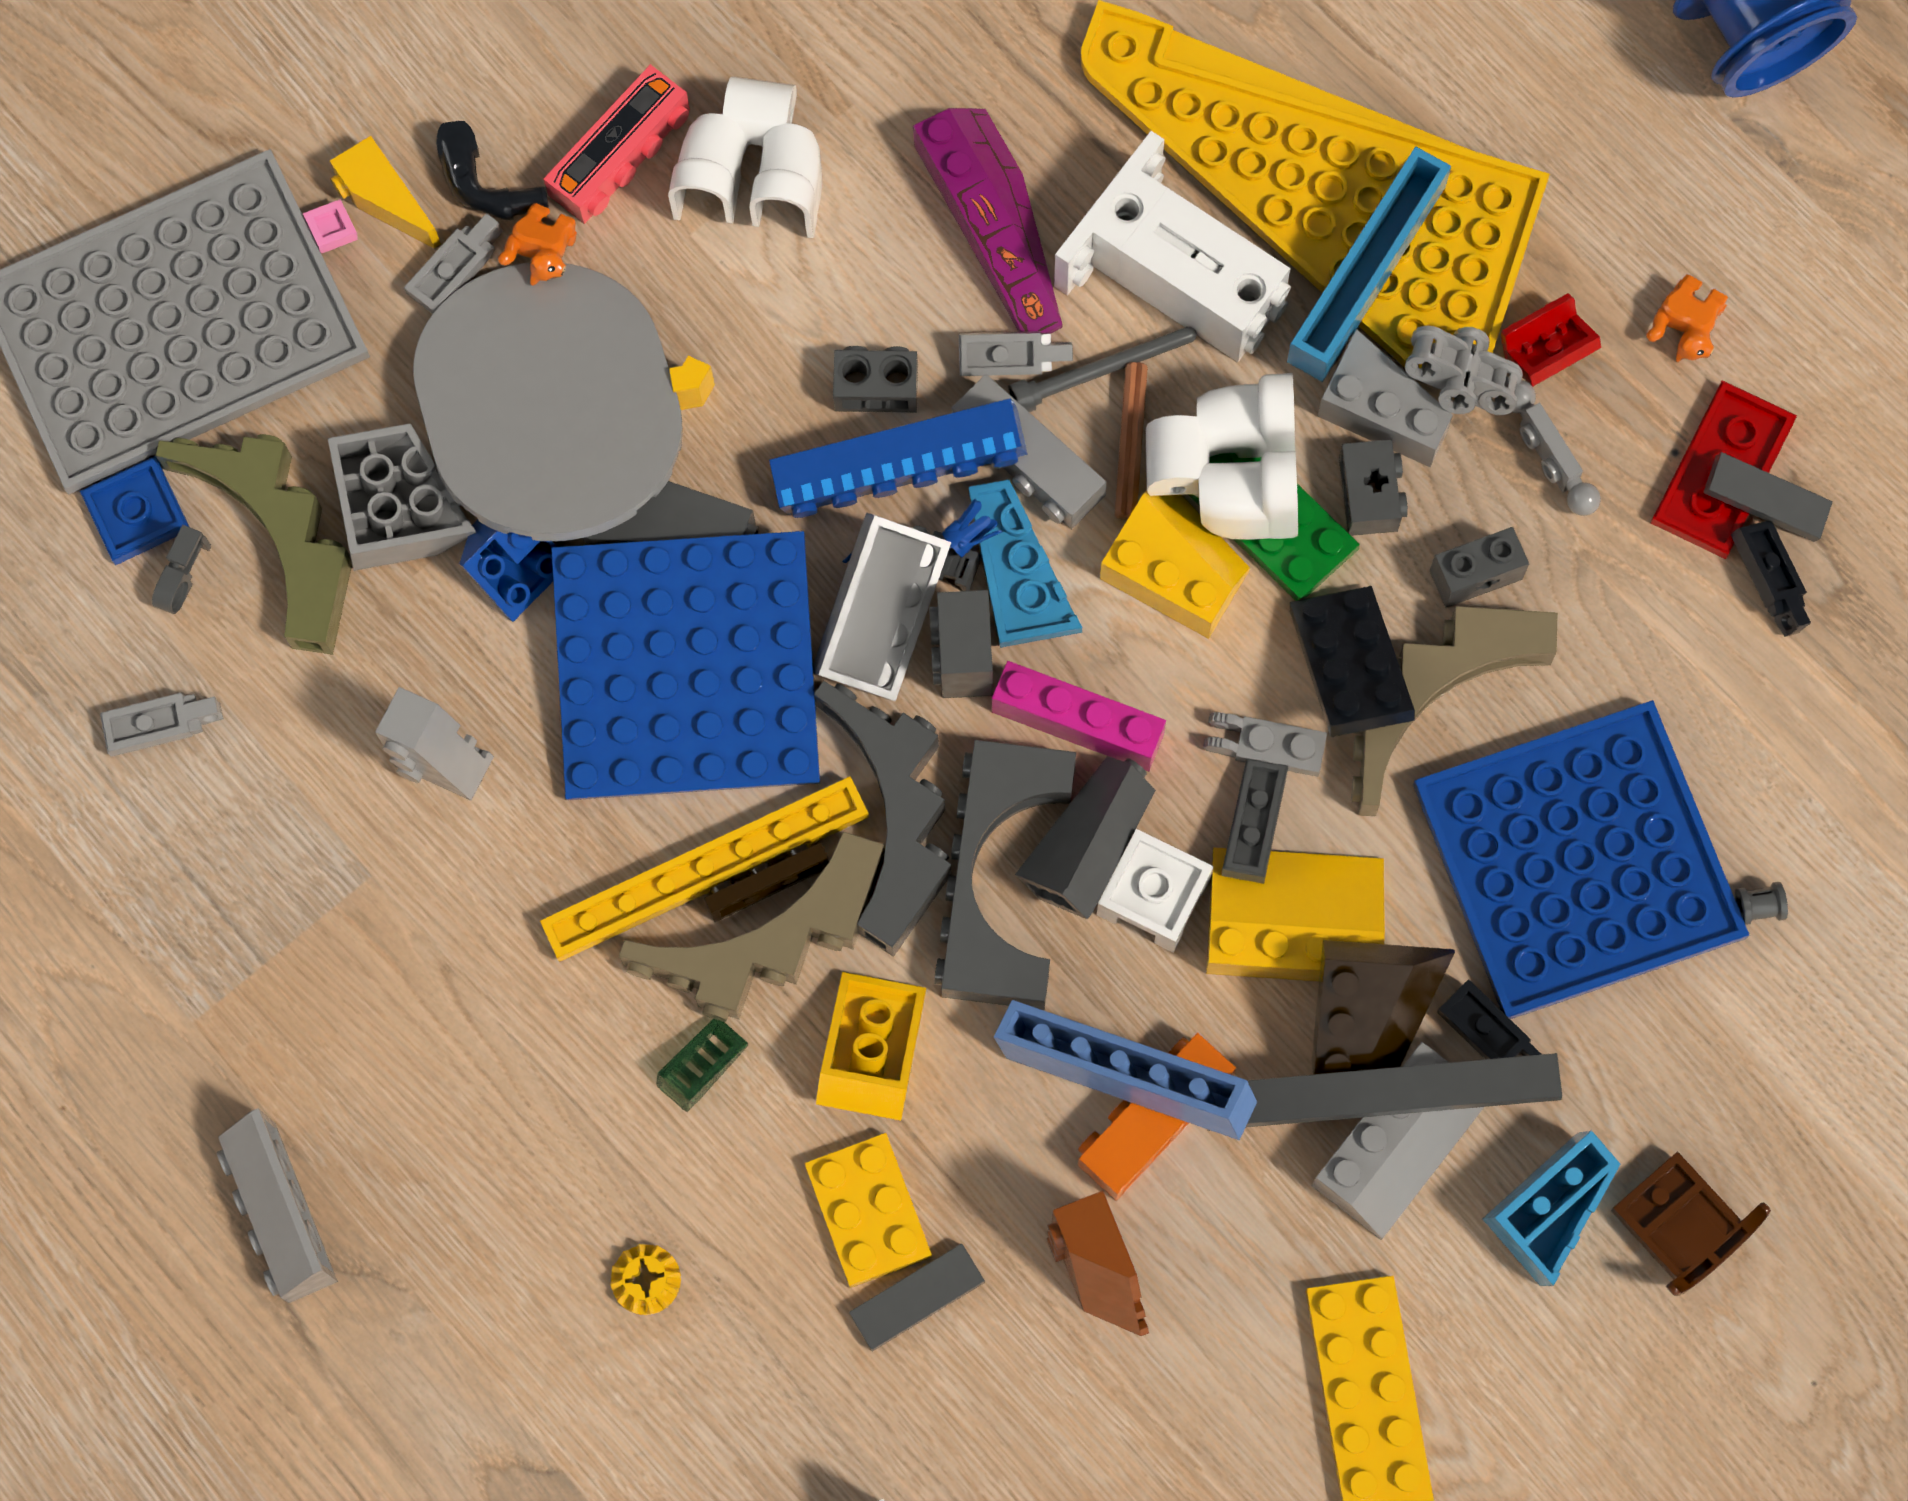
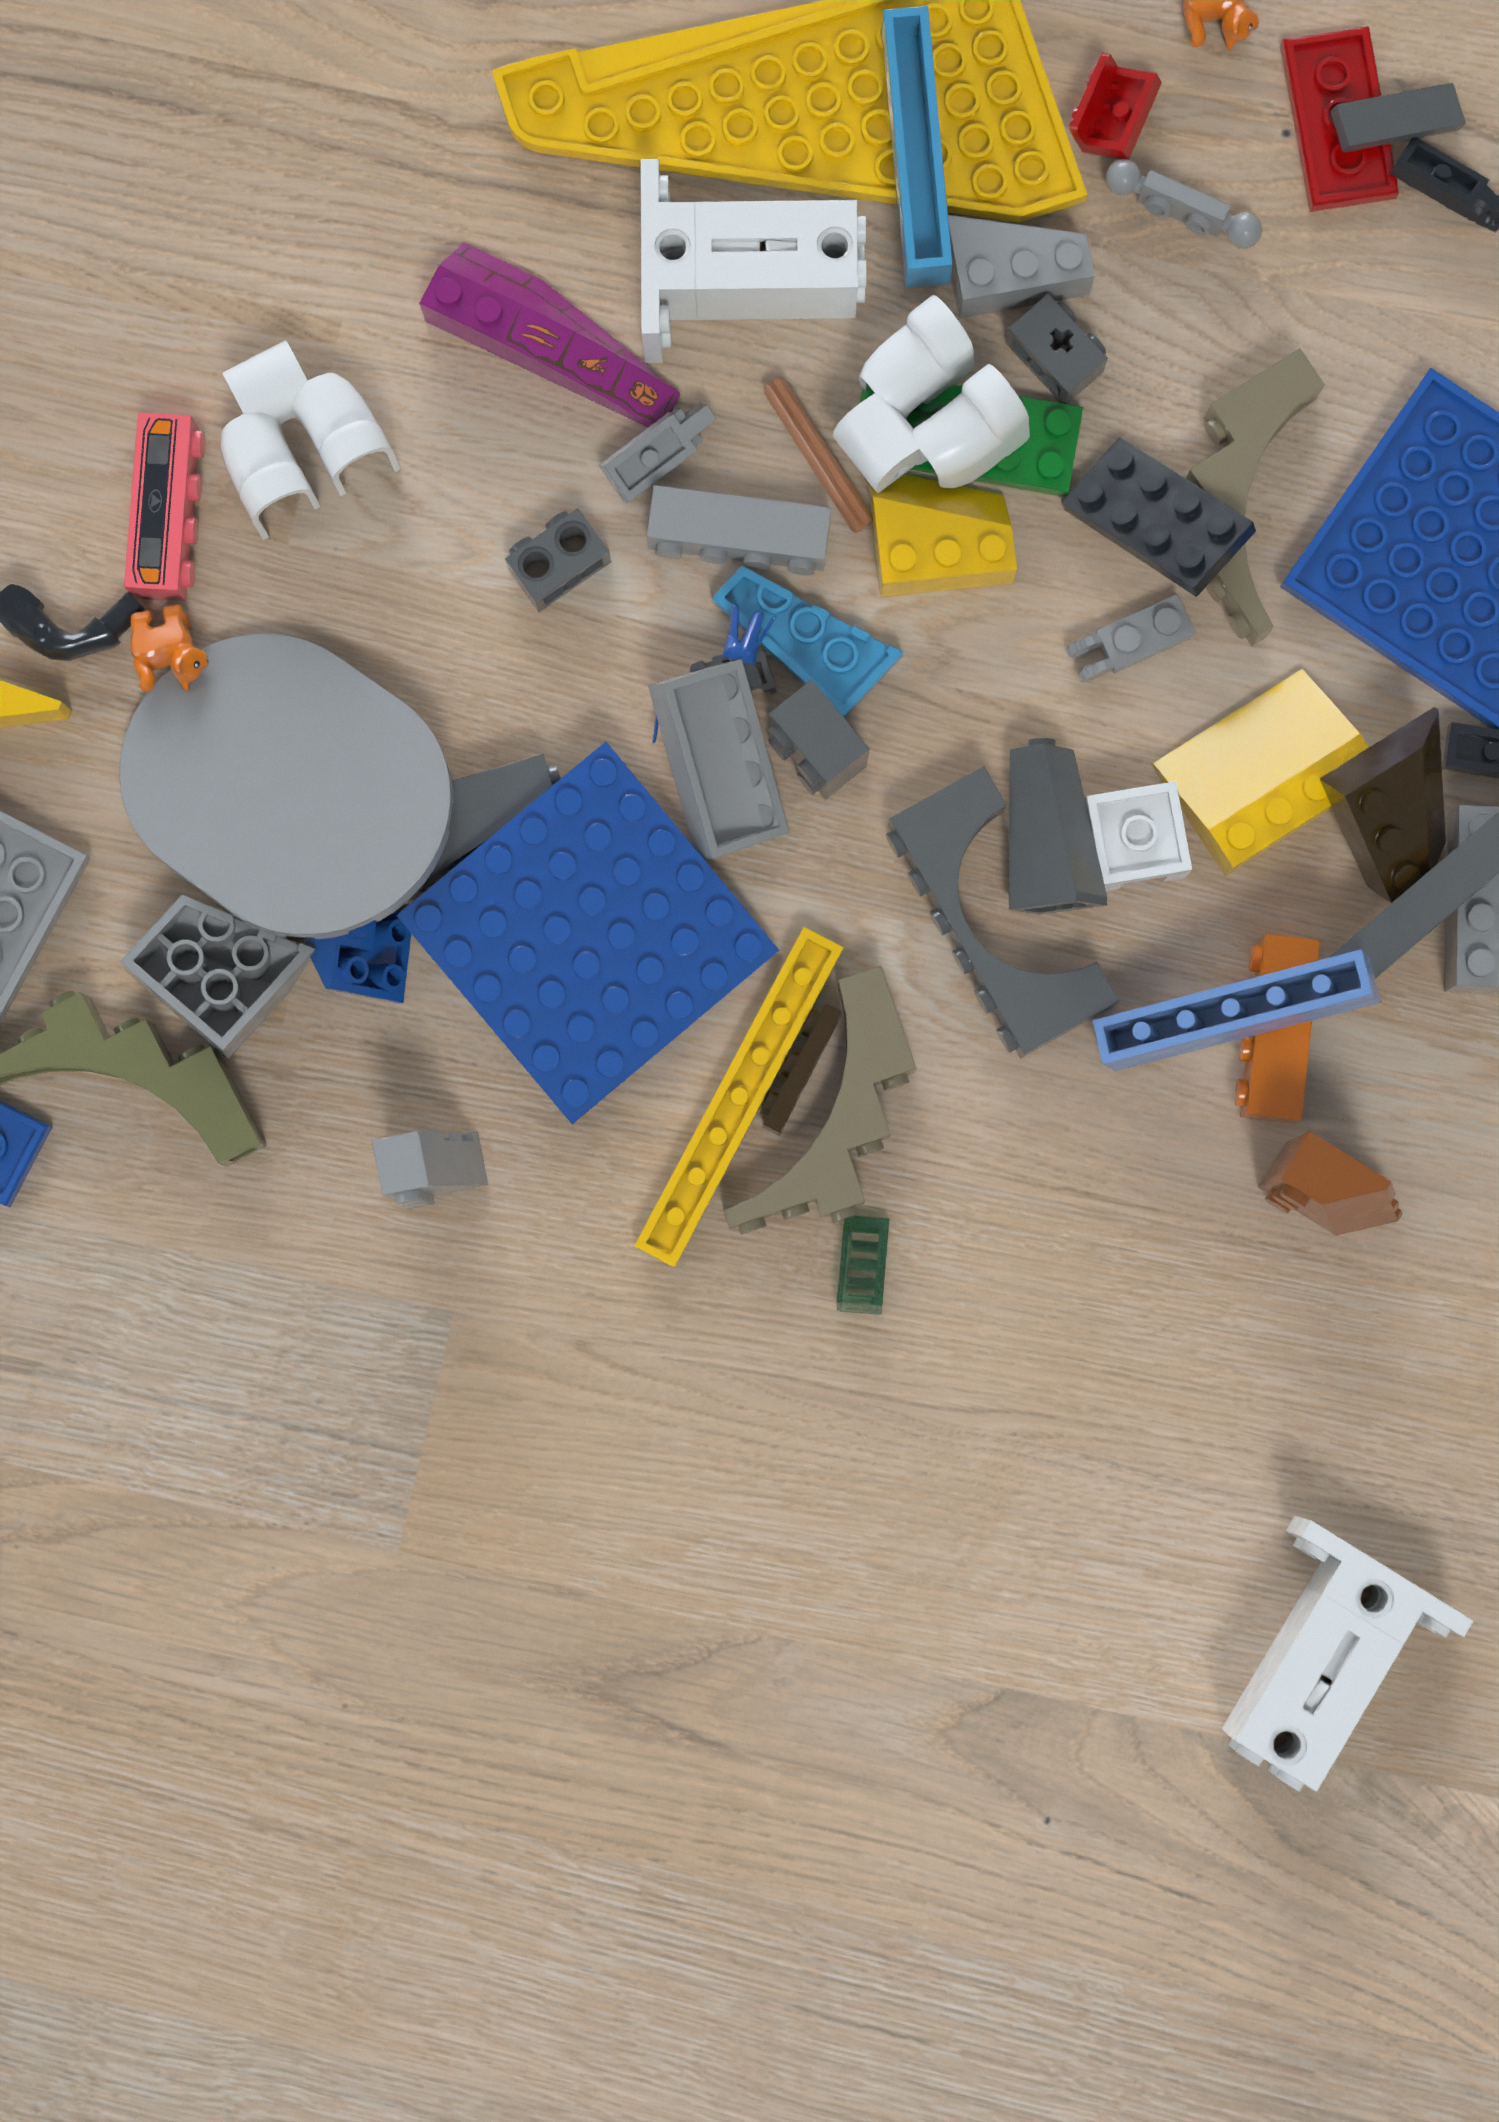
camera: 35 degrees left, 10 degrees up
light grey hinge [100,693,224,757] -> none
dark grey piece [152,525,211,614] -> none
light grey slope [217,1108,338,1303] -> none
light grey hinge [404,213,503,314] -> none
yellow gear [610,1244,681,1315] -> none
yellow piece [669,355,715,410] -> none
blue brick [769,398,1028,518] -> none
yellow plate [804,1133,932,1288] -> none
dark grey arch [814,681,952,957] -> none
yellow slope [816,972,926,1121] -> none
dark grey tile [849,1244,985,1352] -> none
dark pink brick [992,660,1166,772] -> none
dark grey piece [1008,327,1196,412] -> none
dark grey tile [1222,759,1288,884] -> none
light grey axle [1405,326,1523,415] -> none
dark grey brick [1430,527,1529,608] -> none

